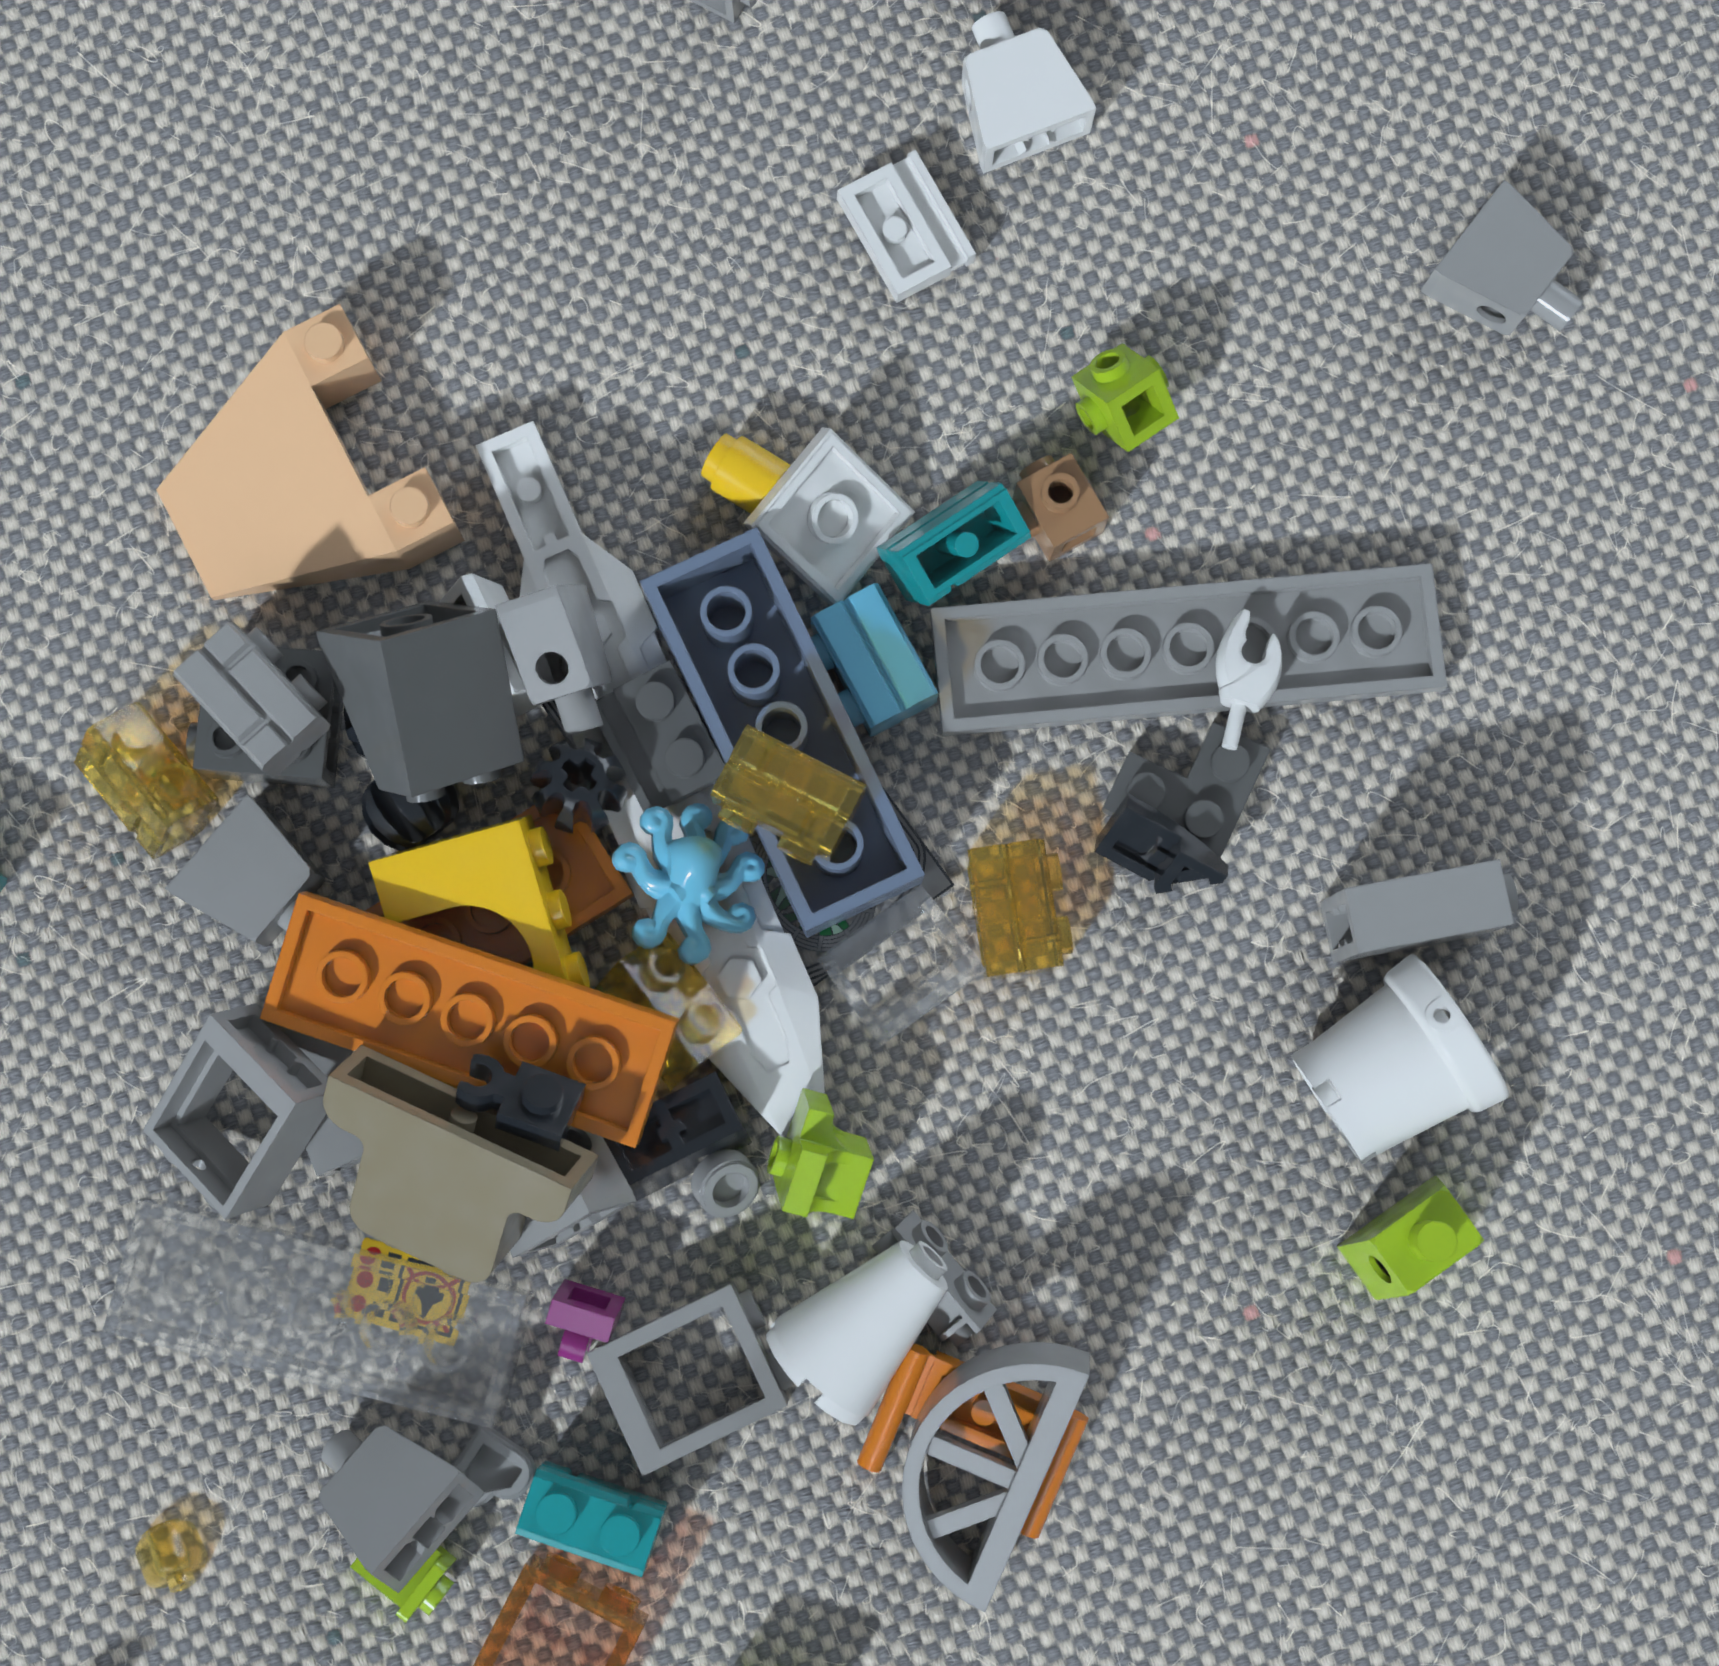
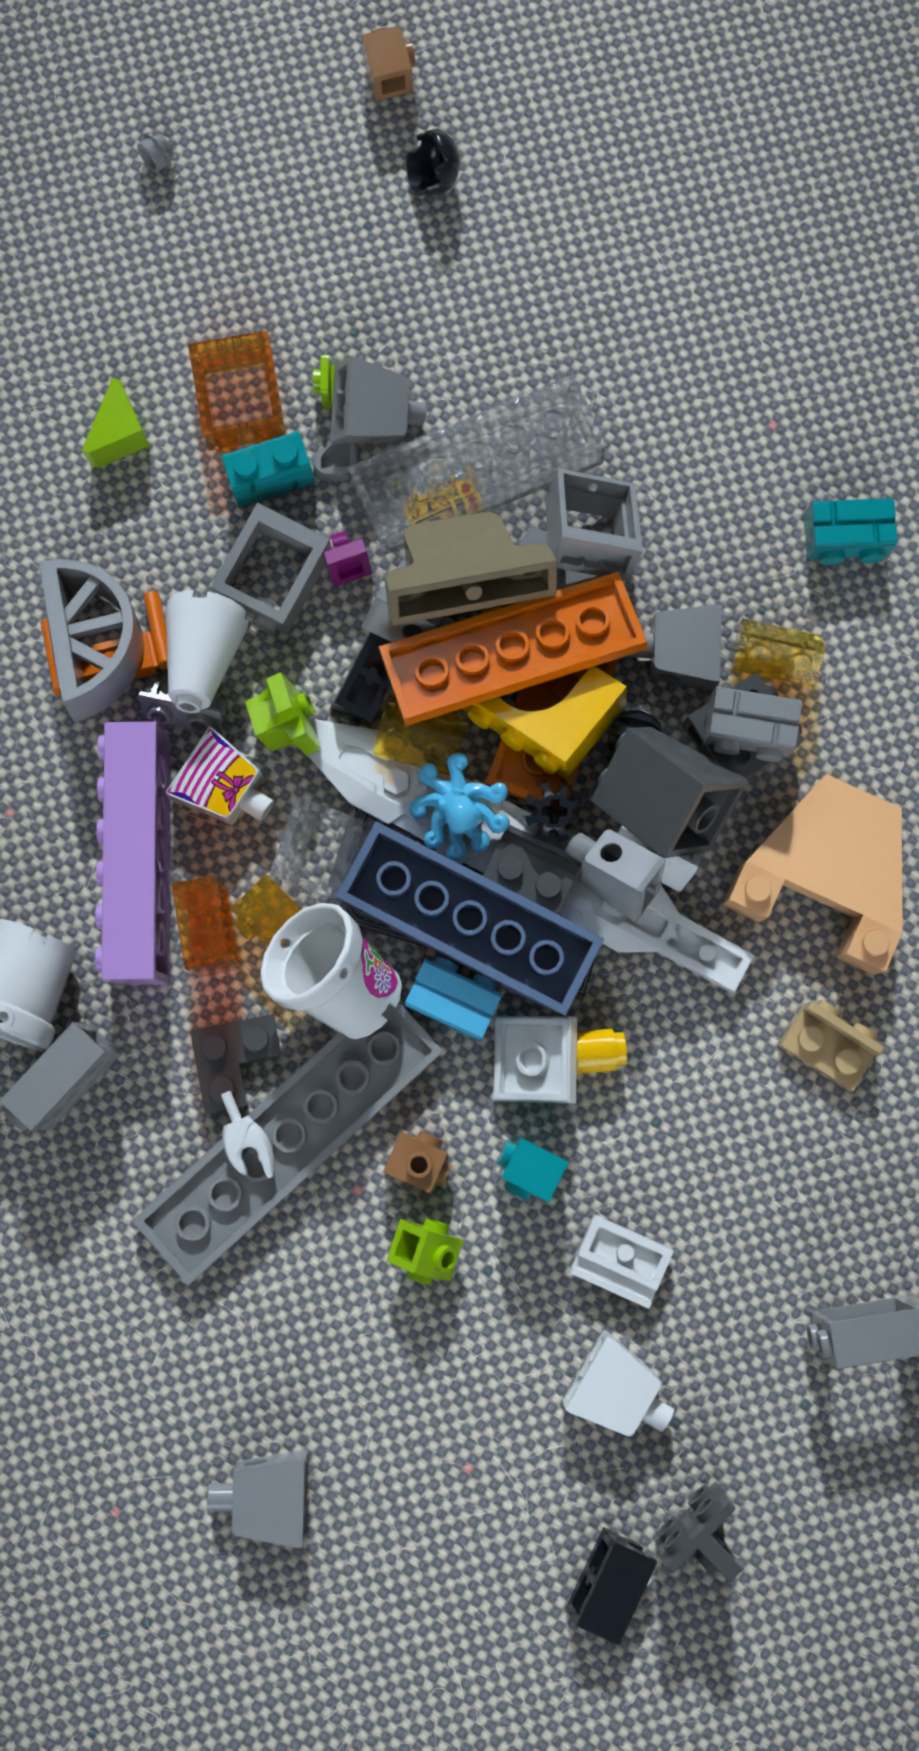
camera: 145 degrees right, 0 degrees up
clear yellow piece [135,1519,208,1593] -> none
black plate [455,1054,586,1151] -> none
light grey tile [691,1149,760,1218] -> none
clear yellow brick [710,724,866,865] -> none
teal brick [876,480,1031,606] -> none
black slope [1094,793,1229,894] -> none
none -> lavender brick [95,721,171,985]
none -> torso [166,726,274,825]
none -> clear orange window [171,875,242,977]
none -> white piece [260,903,402,1039]
none -> teal brick [496,1136,569,1202]
none -> tan bracket [778,1000,885,1091]

